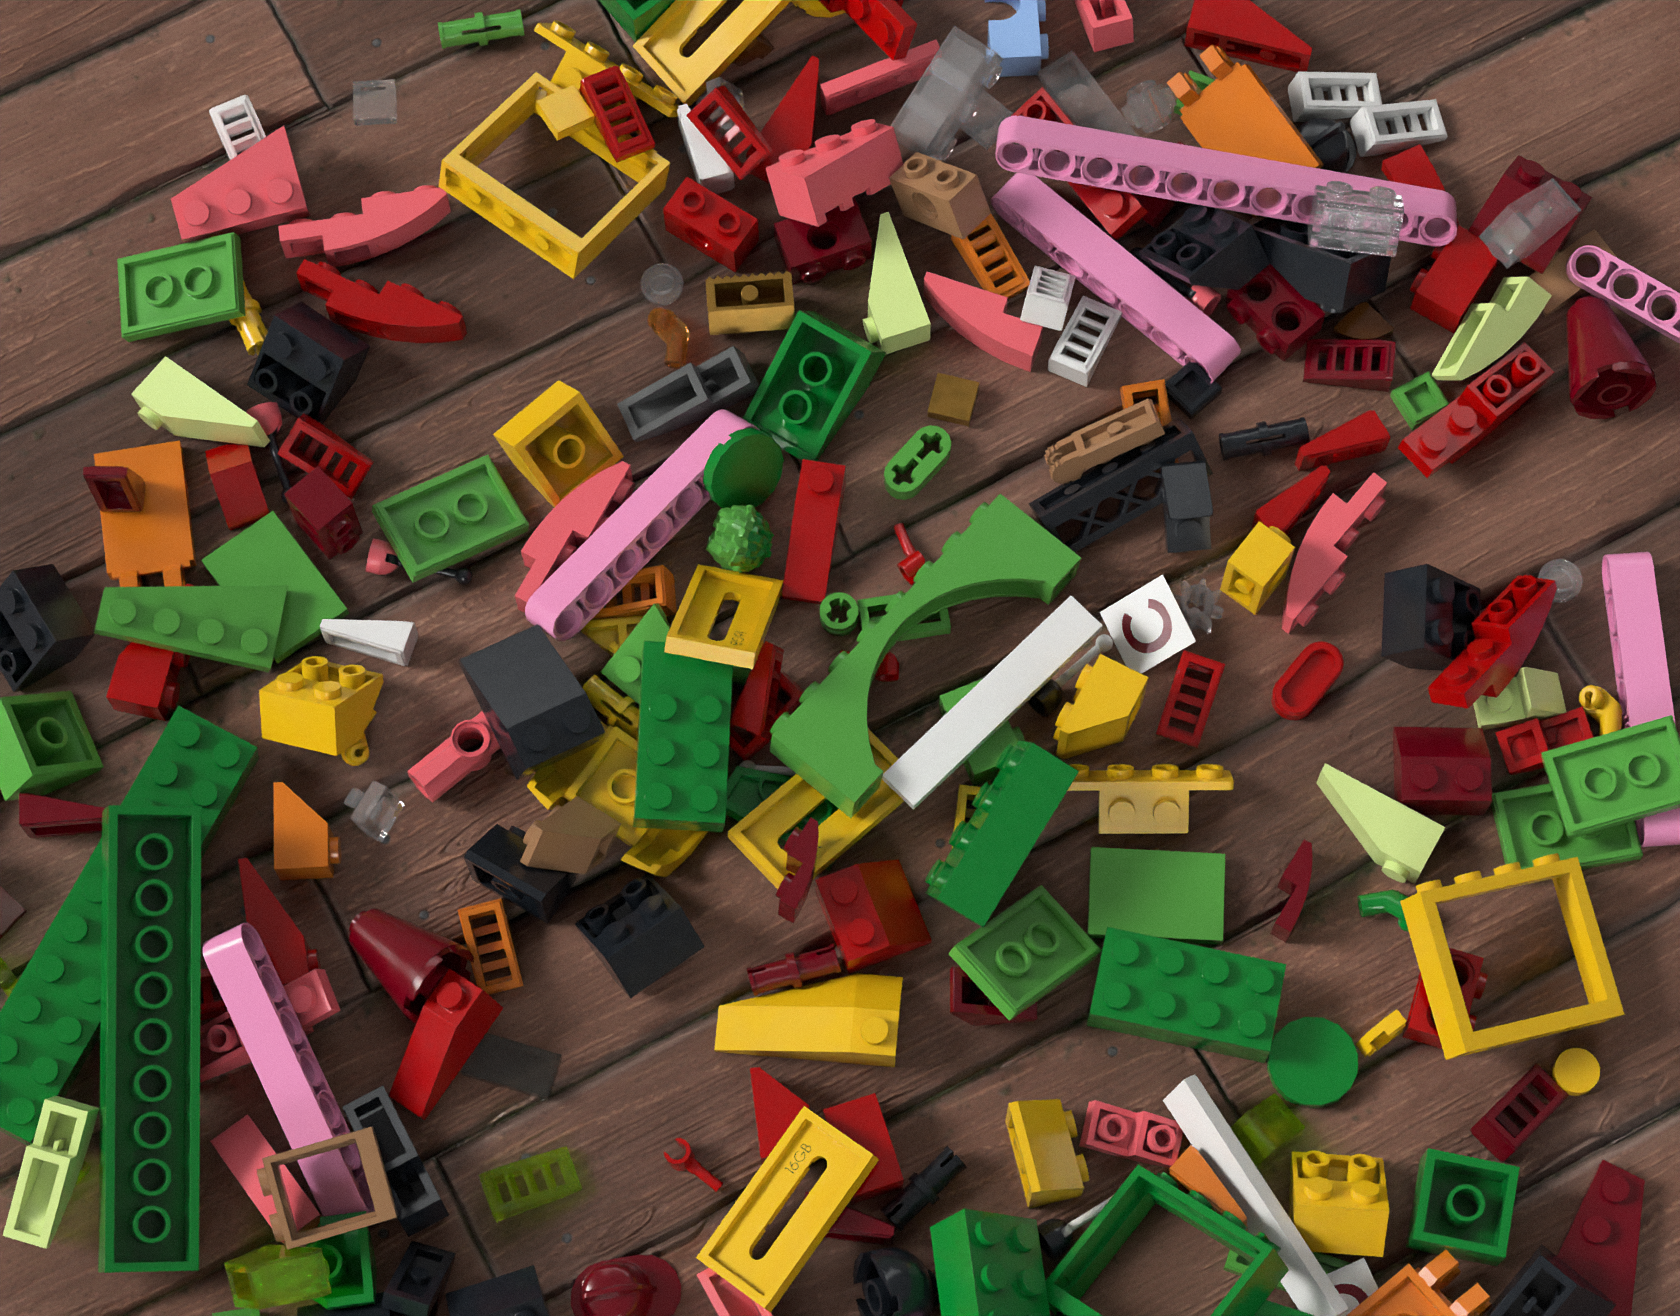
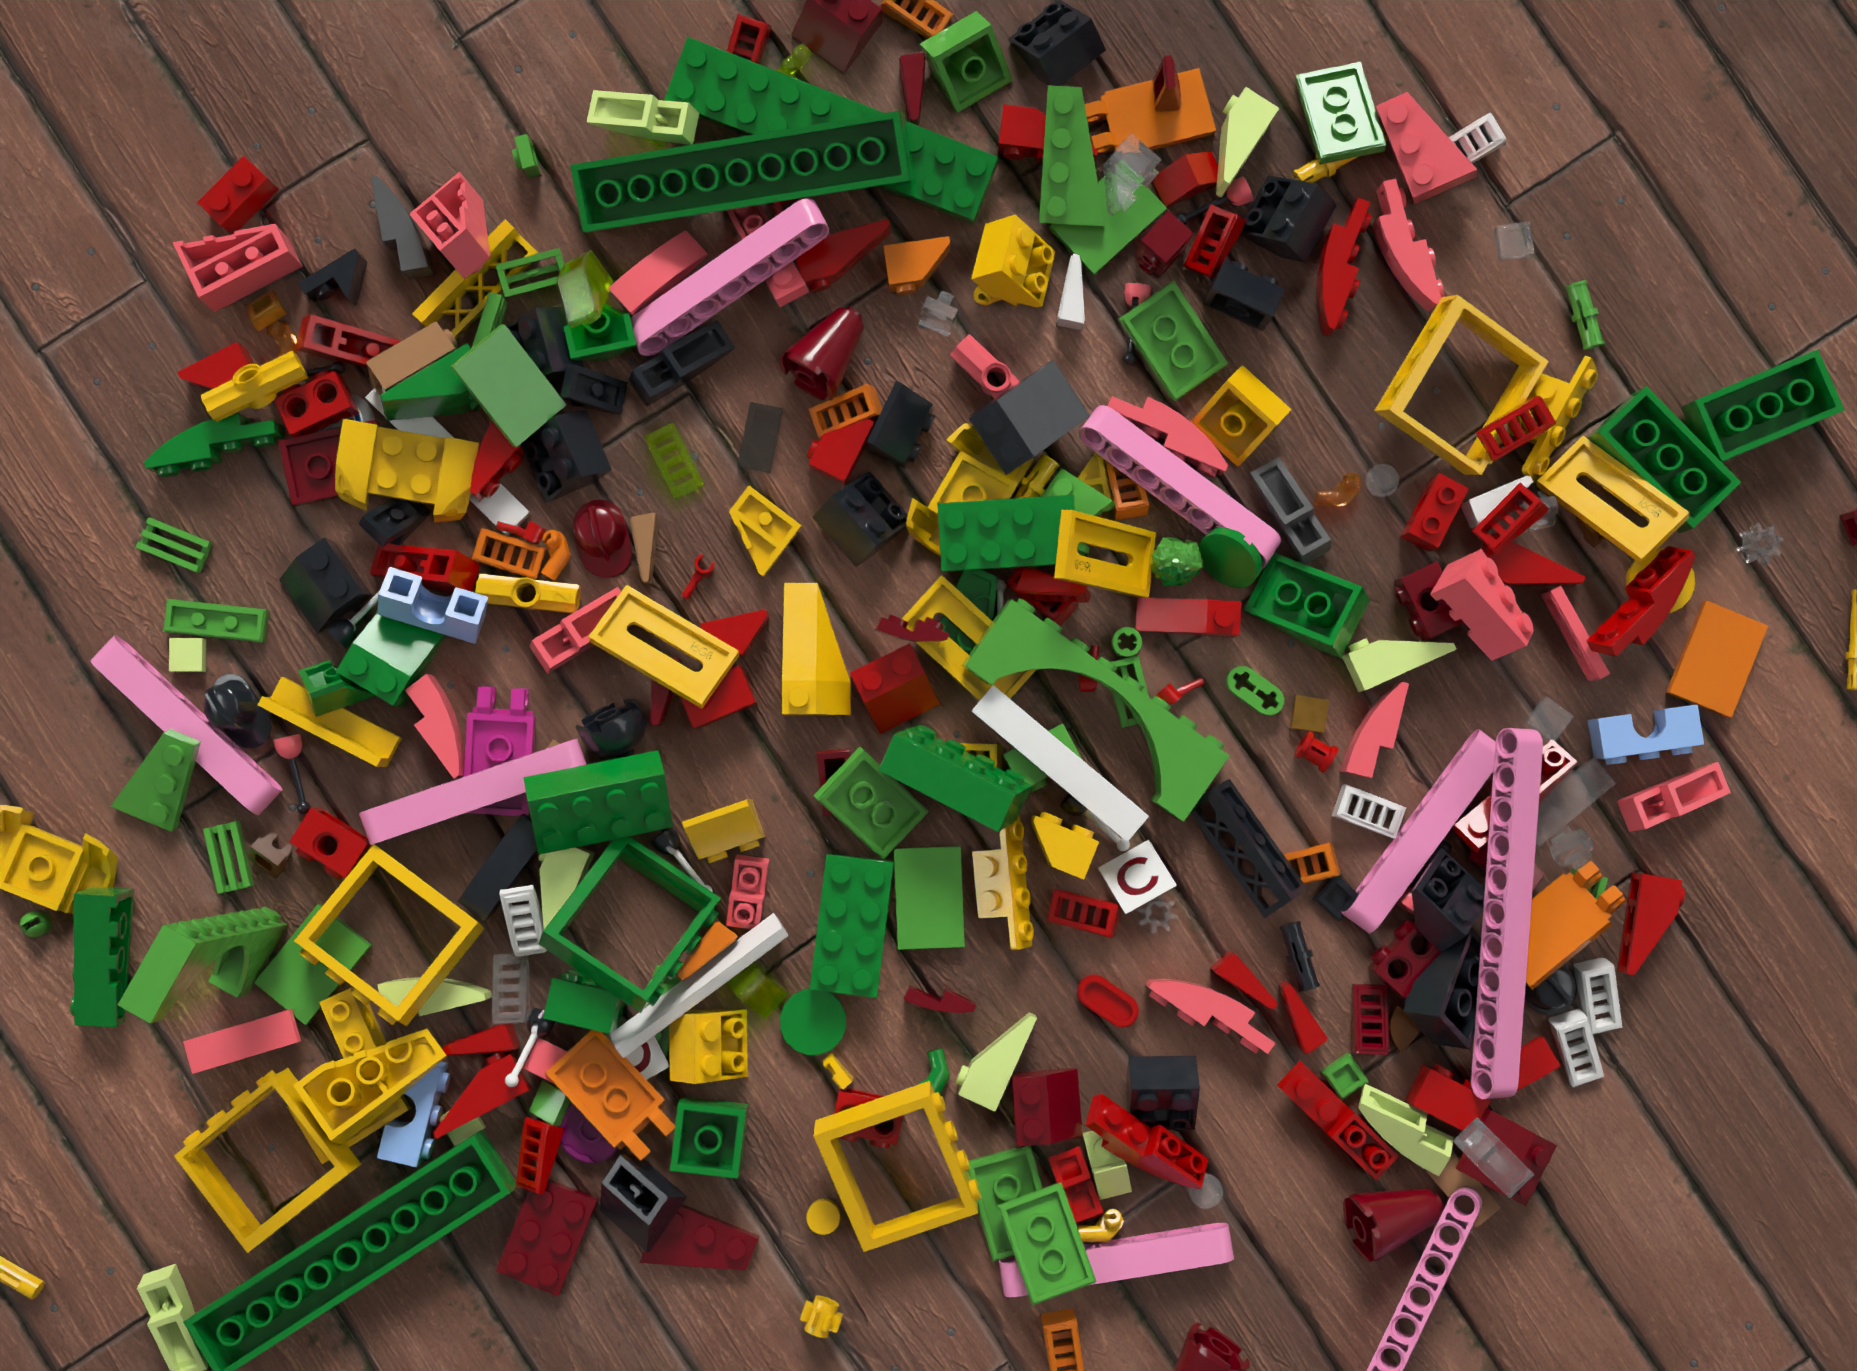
camera: 85 degrees right, 15 degrees up
medium nougat window [257,1126,398,1250] -> none
red slope [388,969,503,1121] -> none
medium nougat slope [520,796,621,874] -> none
yellow tile [536,85,595,141] -> none
pearl gold brick [705,271,795,335] -> none
dark red pin [747,944,841,996] -> none
black pin [880,1146,967,1231] -> none
medium nougat brick [889,152,991,240] -> none
clear brick [891,26,1003,161] -> none
orange slope [951,213,1030,300] -> none
white slope [1020,266,1076,331] -> none
medium nougat hinge [1044,399,1165,485] -> none
black slope [1161,461,1213,553] -> none
yellow brick [1220,522,1295,615] -> none
clear brick [1307,181,1404,257] -> none
dark red slope [1470,1063,1569,1162] -> none
none -> medium nougat slope [630,513,659,586]
none -> yellow wing [729,486,803,577]
none -> red slope [806,419,875,486]
none -> clear slope [1103,133,1161,216]
none -> black slope [1203,261,1284,332]
none -> red bush [1294,731,1338,773]

